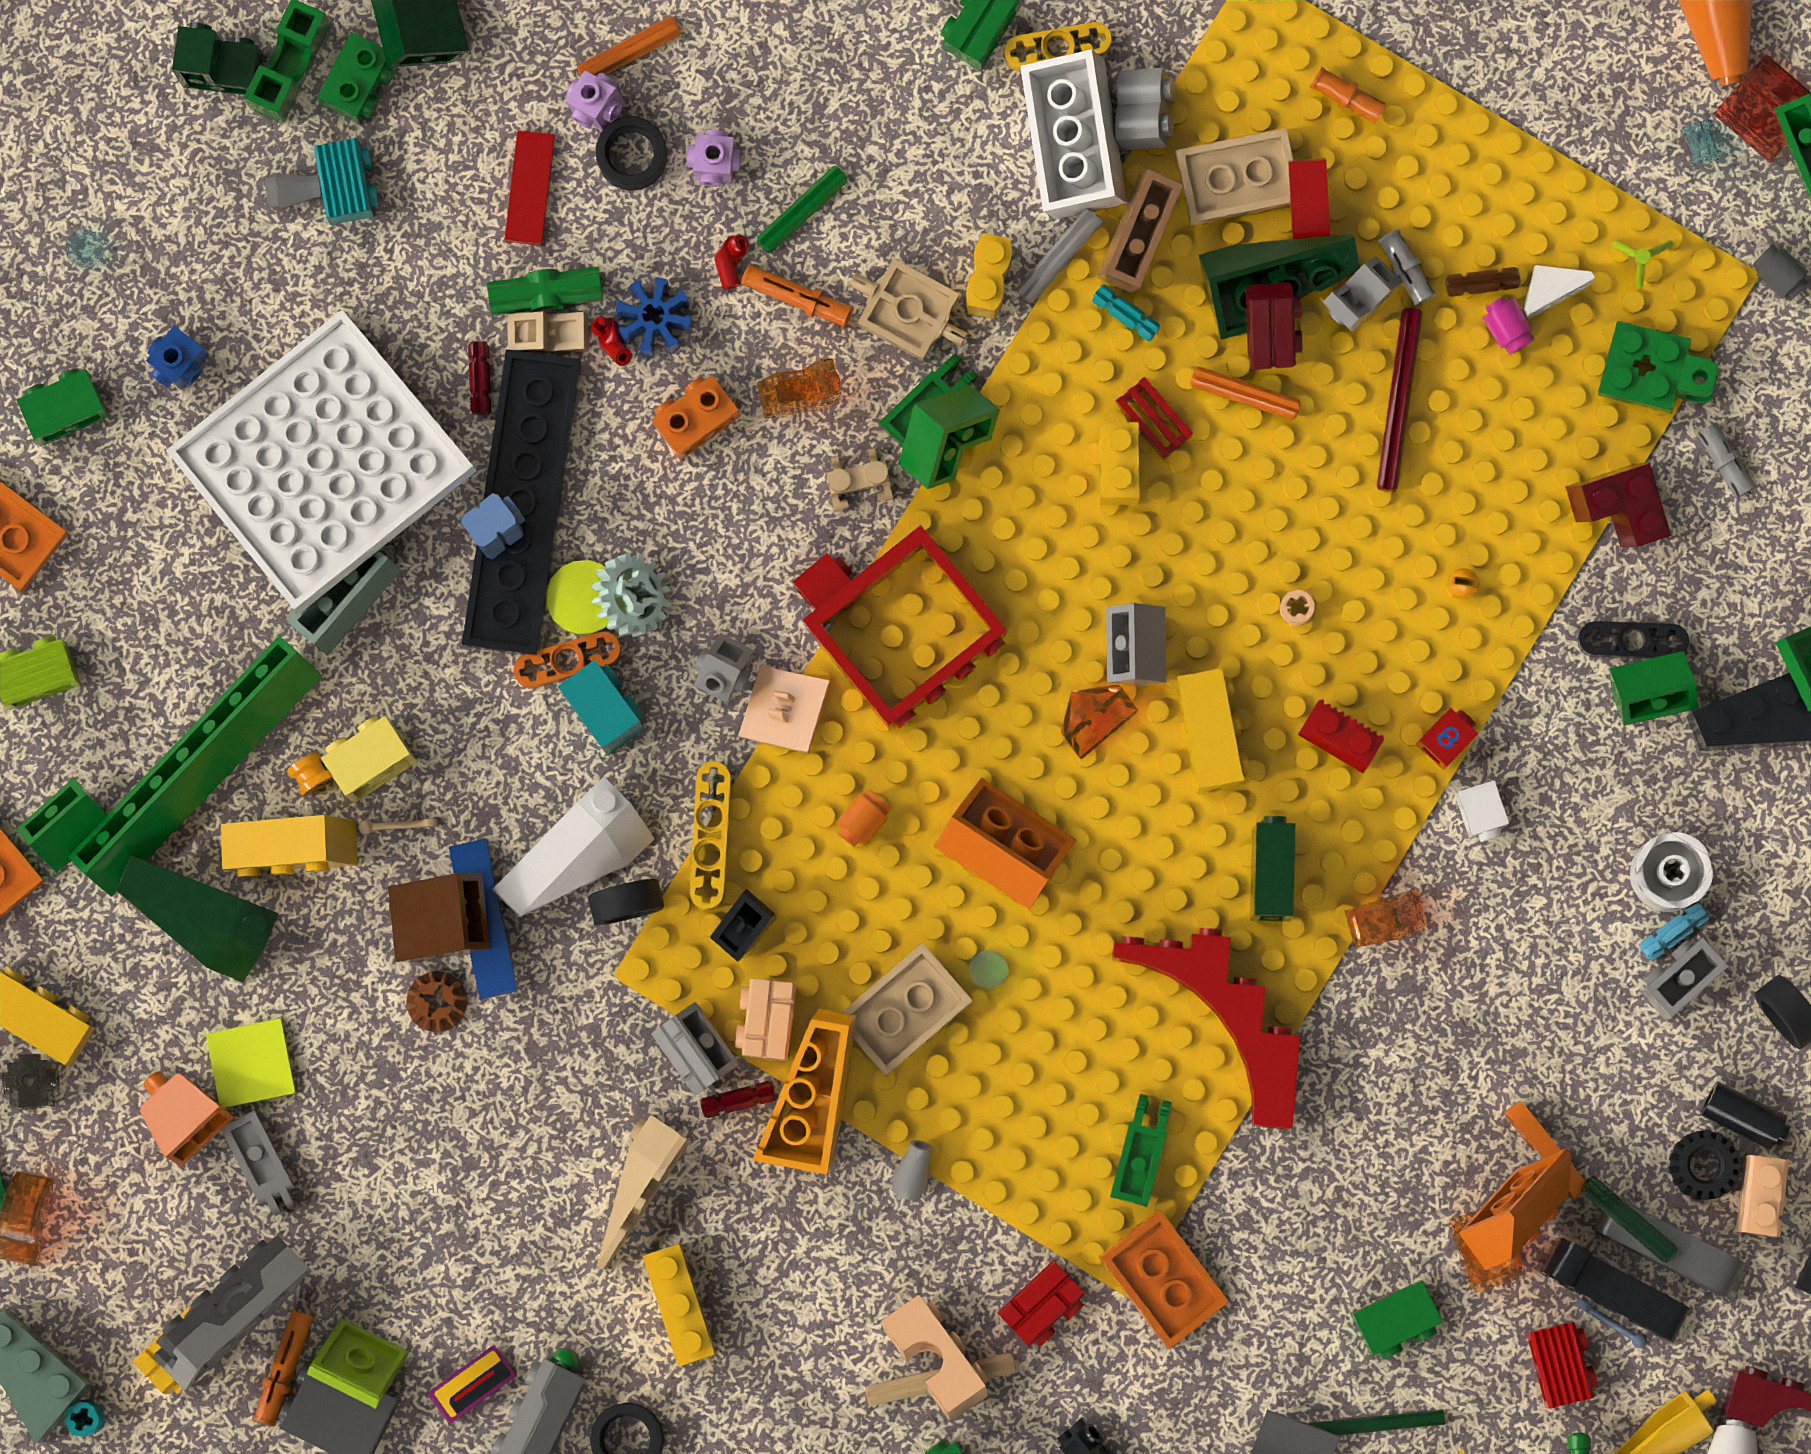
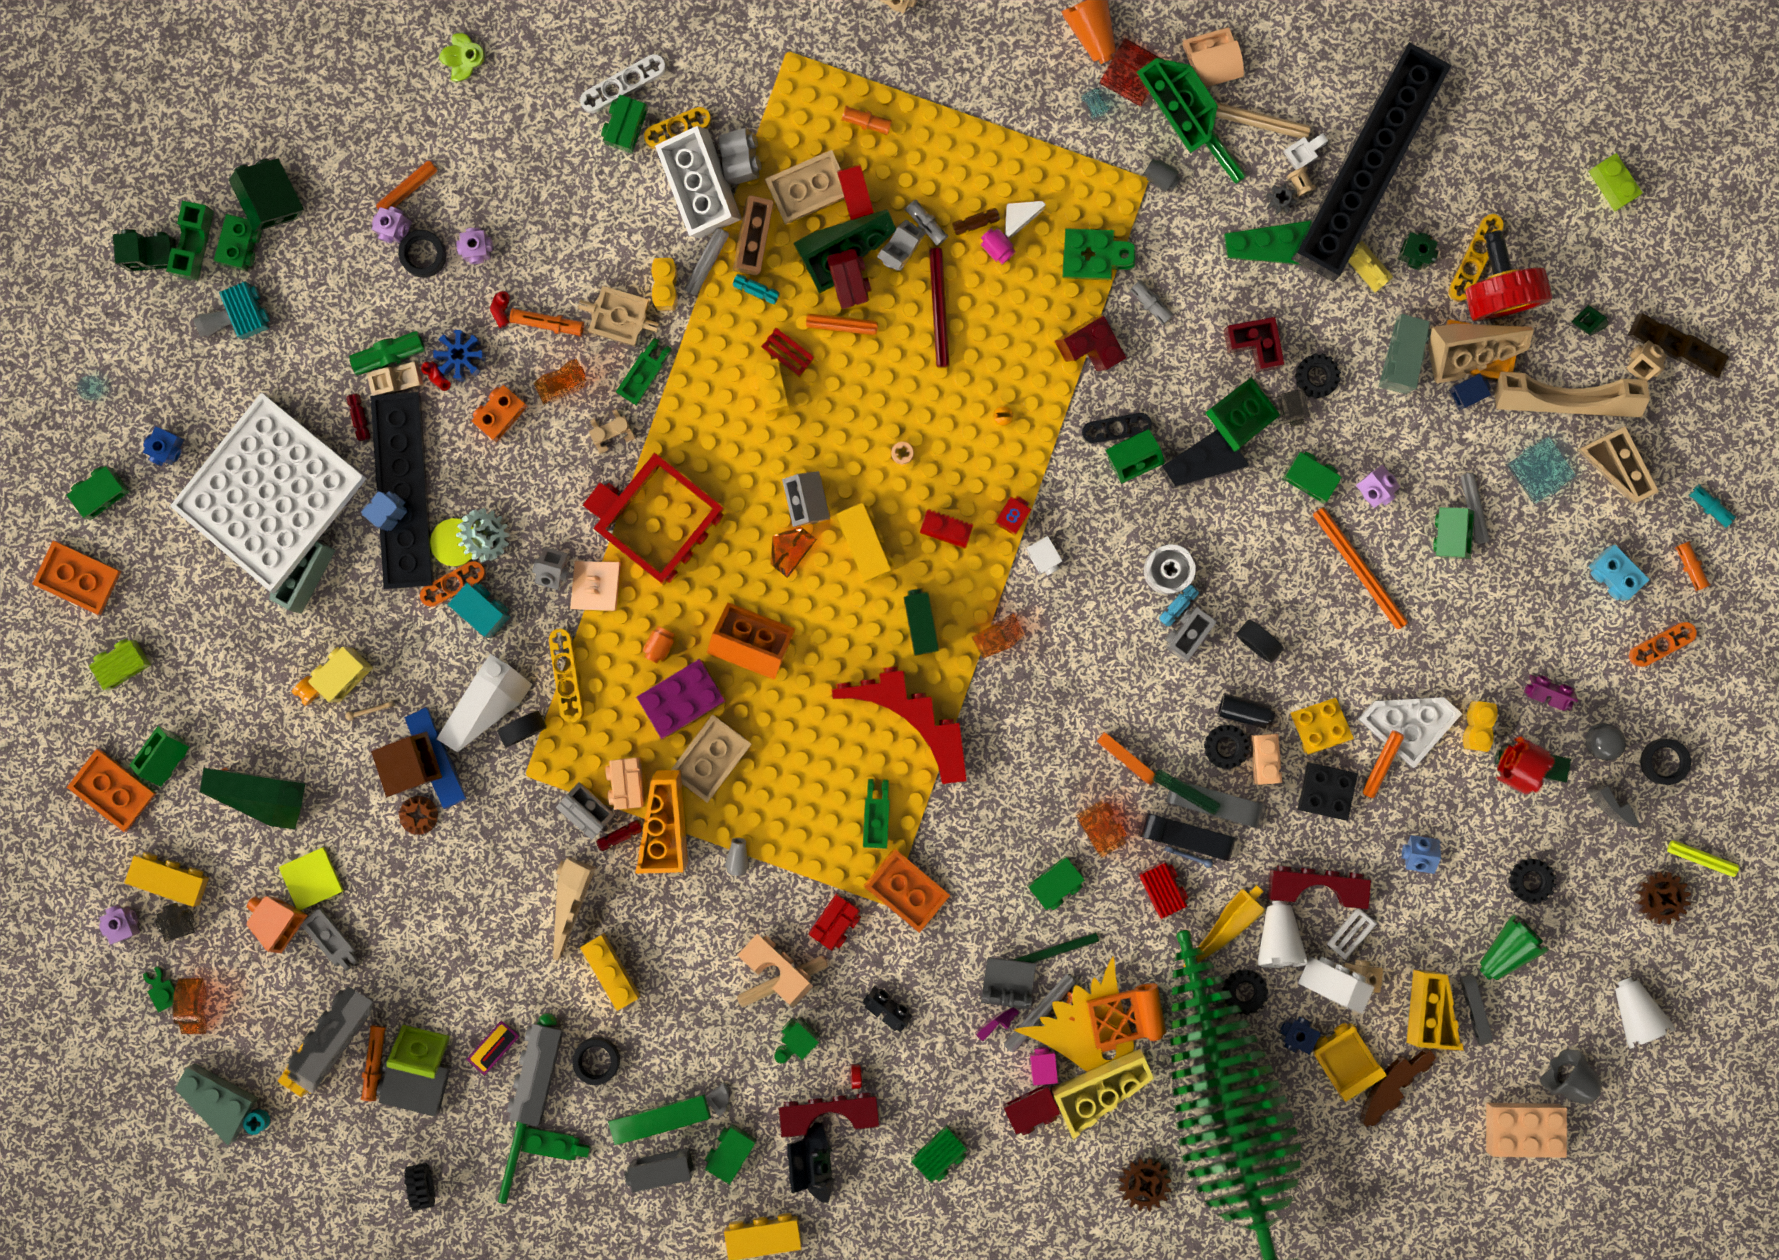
camera: 15 degrees left, 5 degrees up
green brick [68,635,322,897] -> none
yellow wedge [221,815,358,878] -> none
red tile [504,130,555,246] -> none
black slope [710,889,777,962] -> none
green axle [757,166,847,253] -> none
green brick [898,385,1000,489] -> none
clear light blue tile [969,950,1008,989] -> none
orange slope [1459,1148,1571,1270] -> none
lime plant [1612,240,1673,289] -> none
none -> magenta brick [636,659,726,739]

